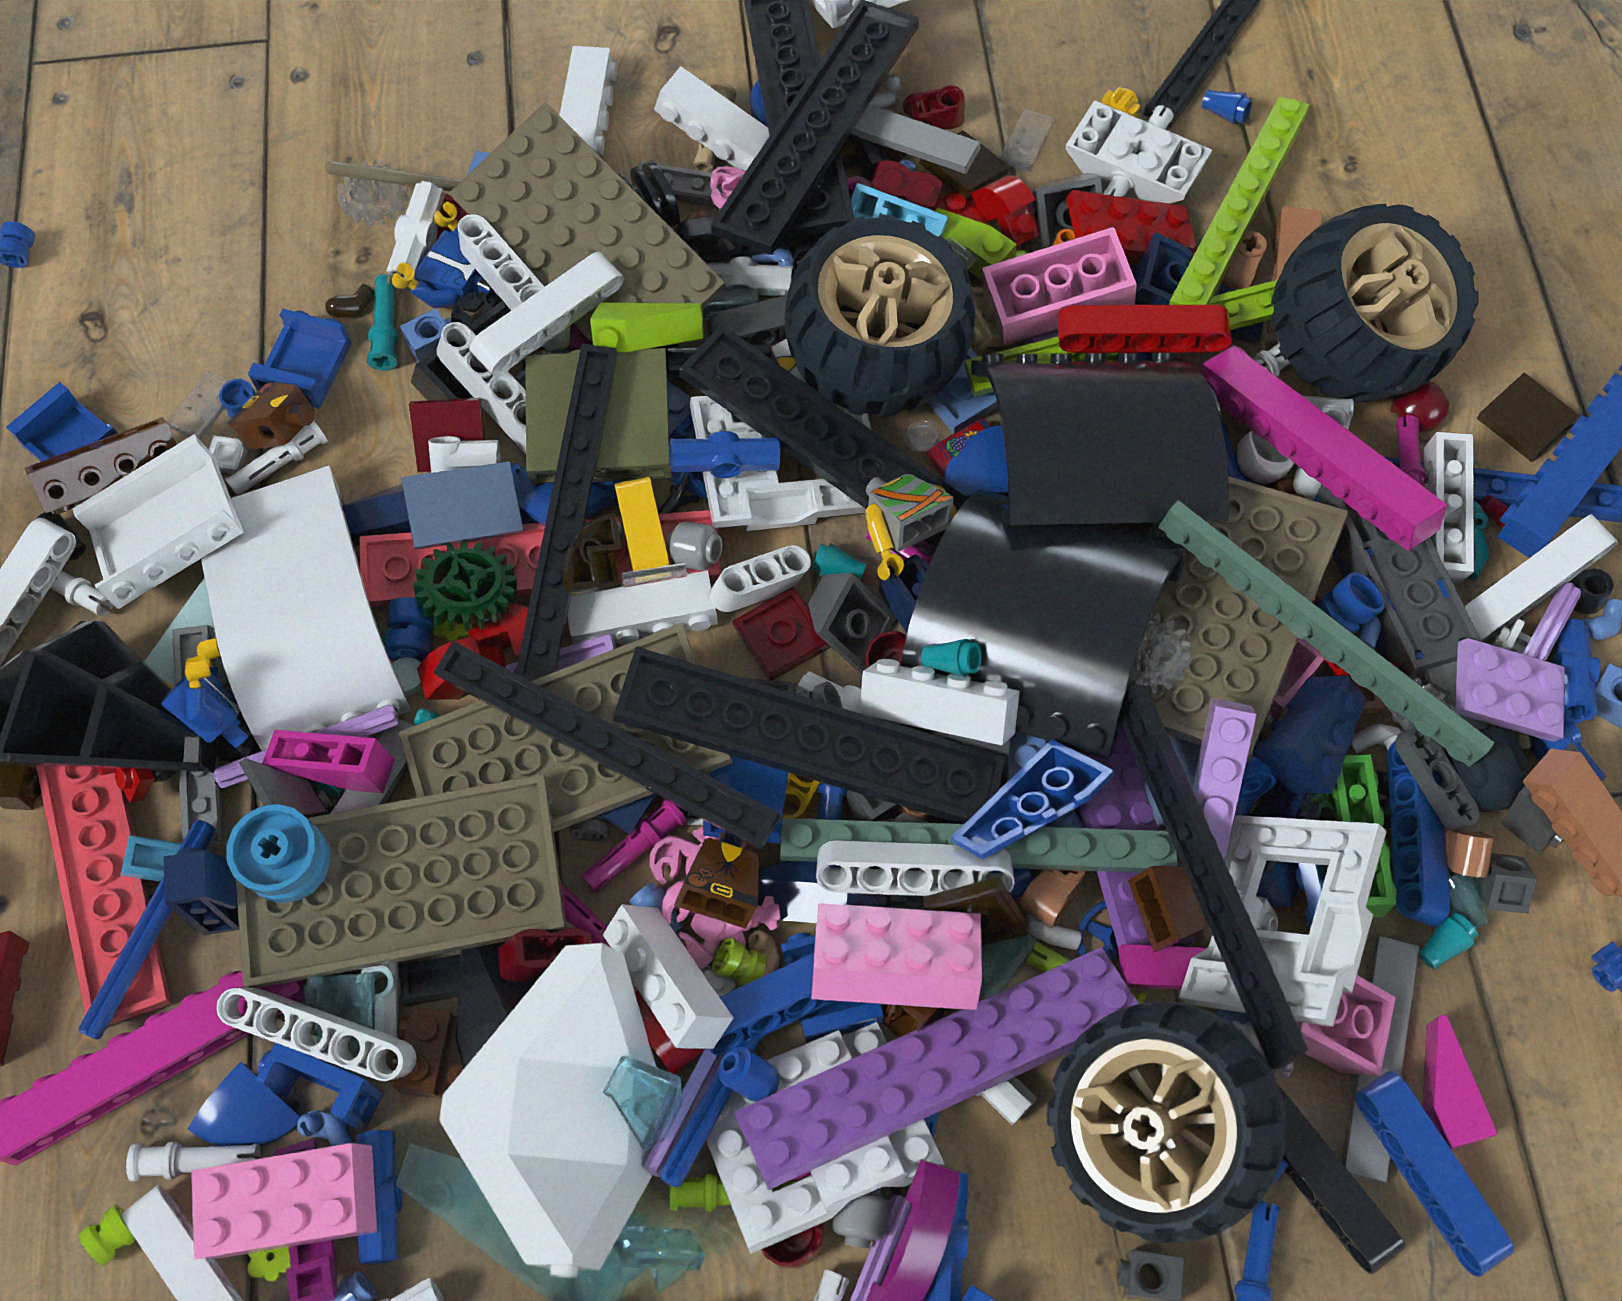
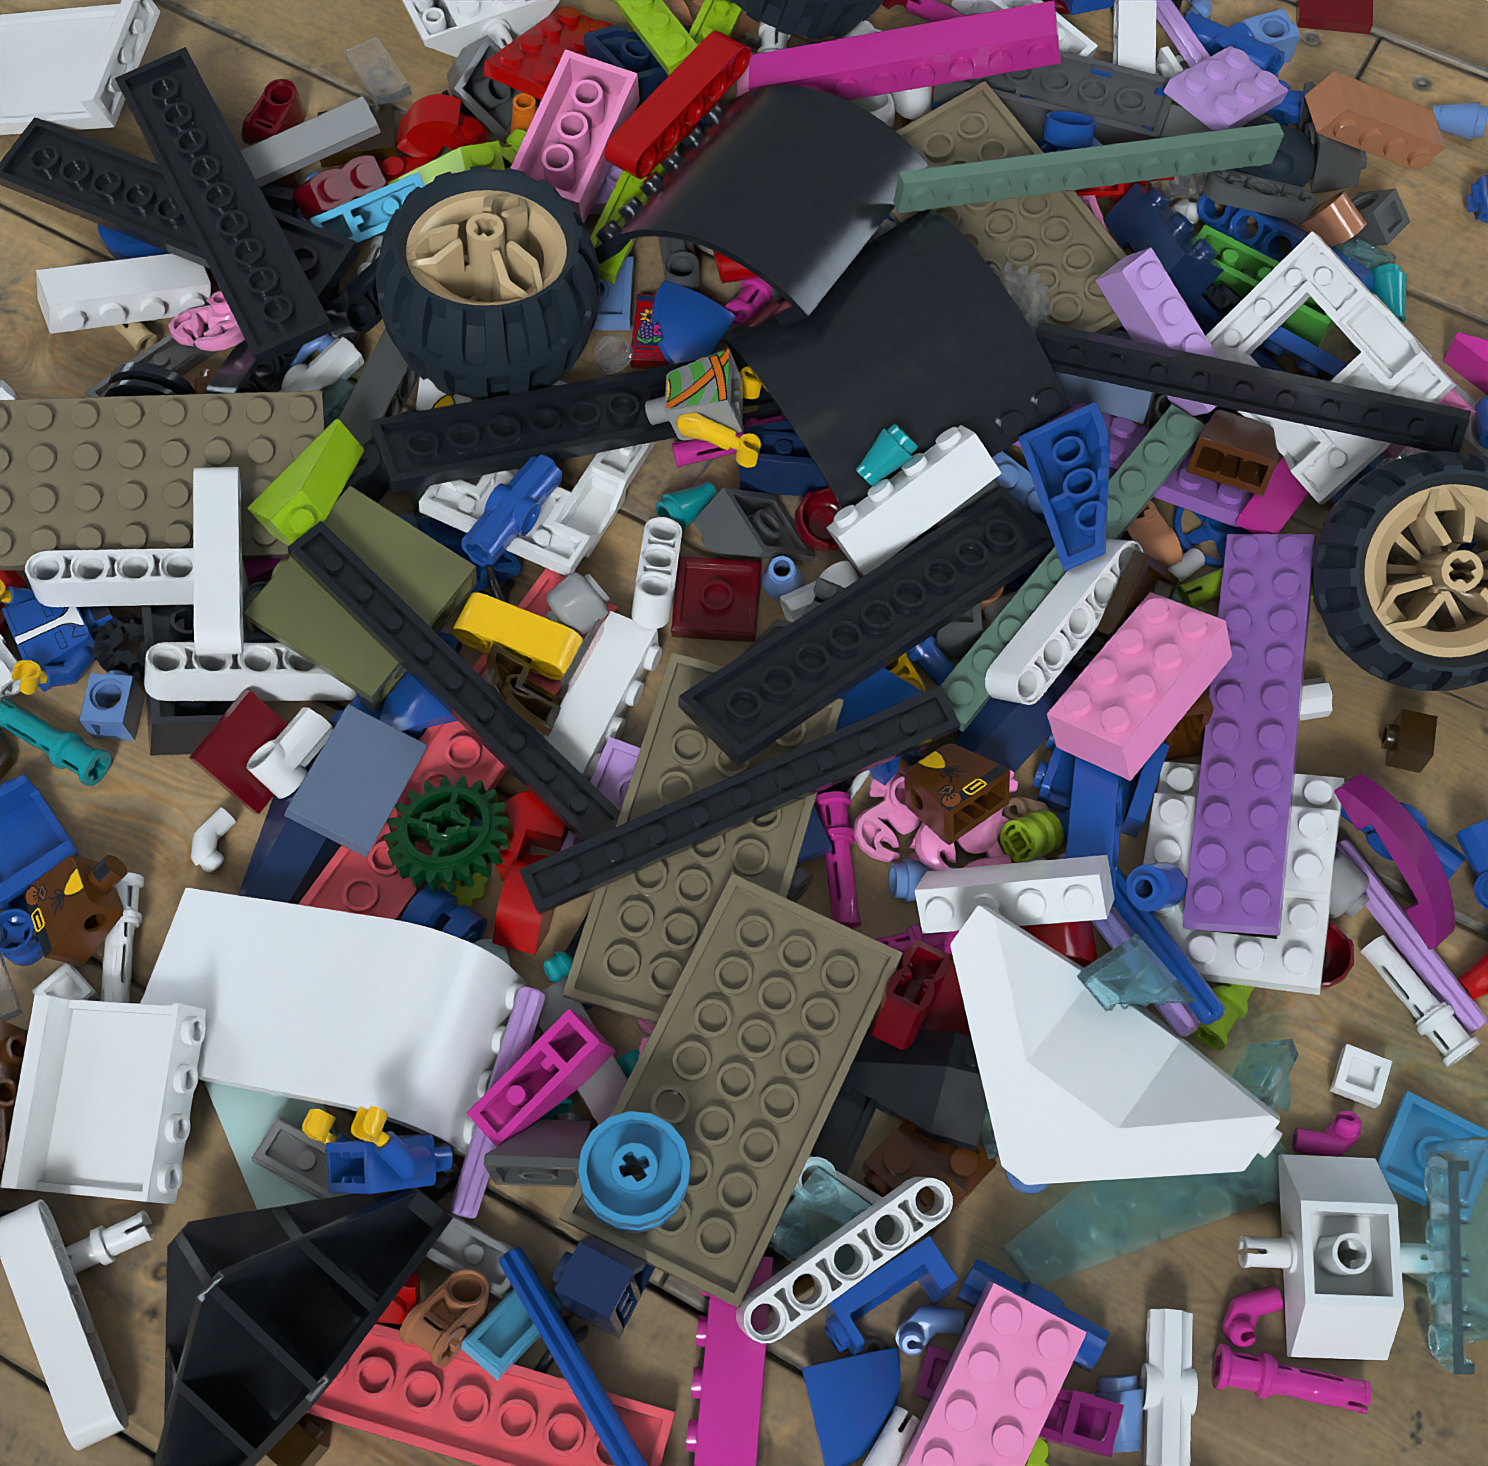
camera: 55 degrees left, 0 degrees up
none -> white arm [191,807,236,873]
none -> nougat piece [399,1269,489,1368]
none -> medium blue cone [762,556,804,601]
none -> dark brown plate [1381,709,1438,773]

